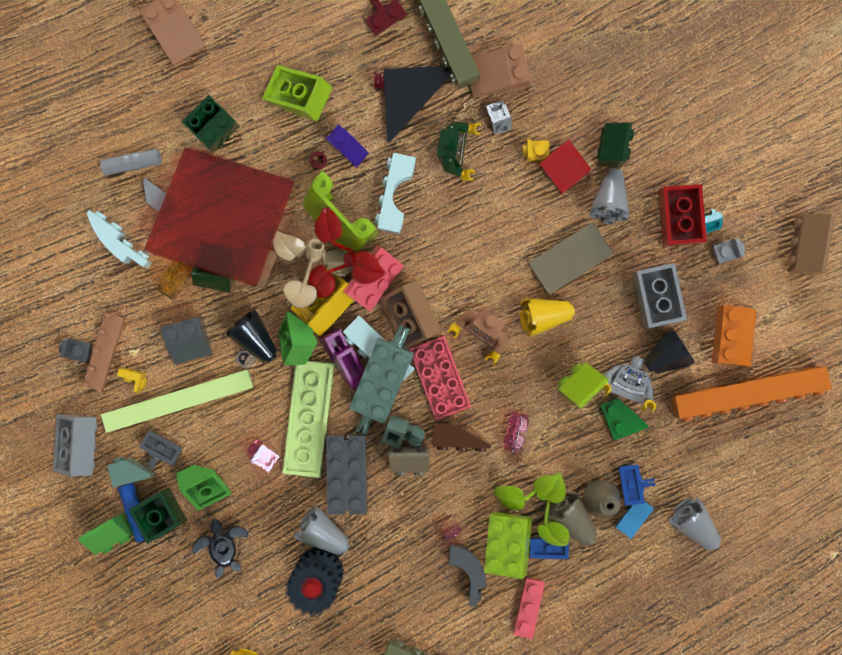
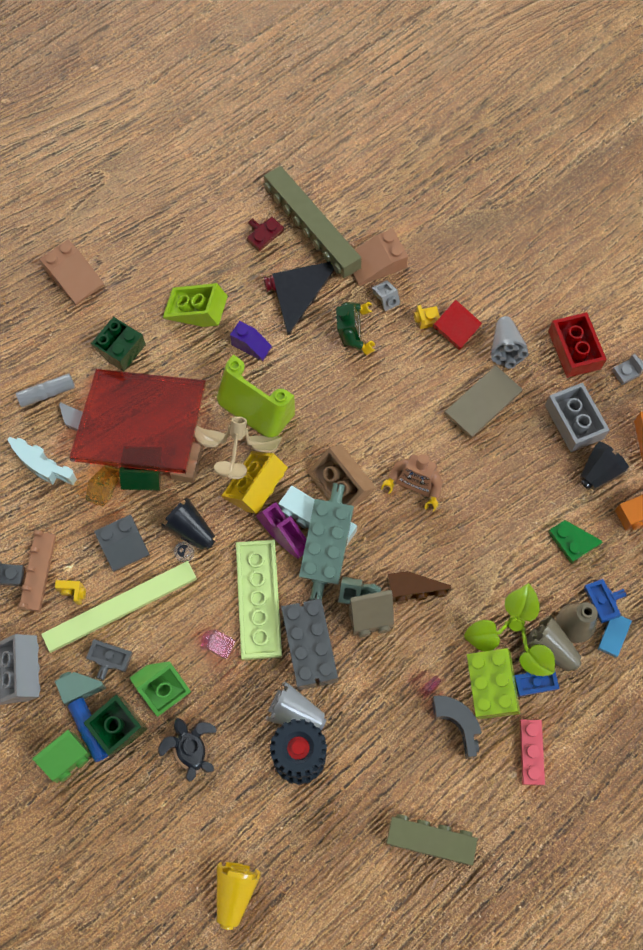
camera: 10 degrees left, 20 degrees down
bright green slope [277,312,317,365] -> none
red plant [308,207,386,298] -> none
dark red bush [310,151,327,170] -> none
coral plate [343,245,404,312] -> none
light aqua arch [375,153,416,235] -> none
coral tile [409,336,471,420] -> none
clear pink hinge [503,411,530,453] -> none
yellow cone [519,298,575,337] -> none
lime slope [556,362,610,408] -> none
dark green slope [596,122,634,168] -> none
light grey torso [598,356,656,414] -> none
teal tile [705,209,724,234] -> none

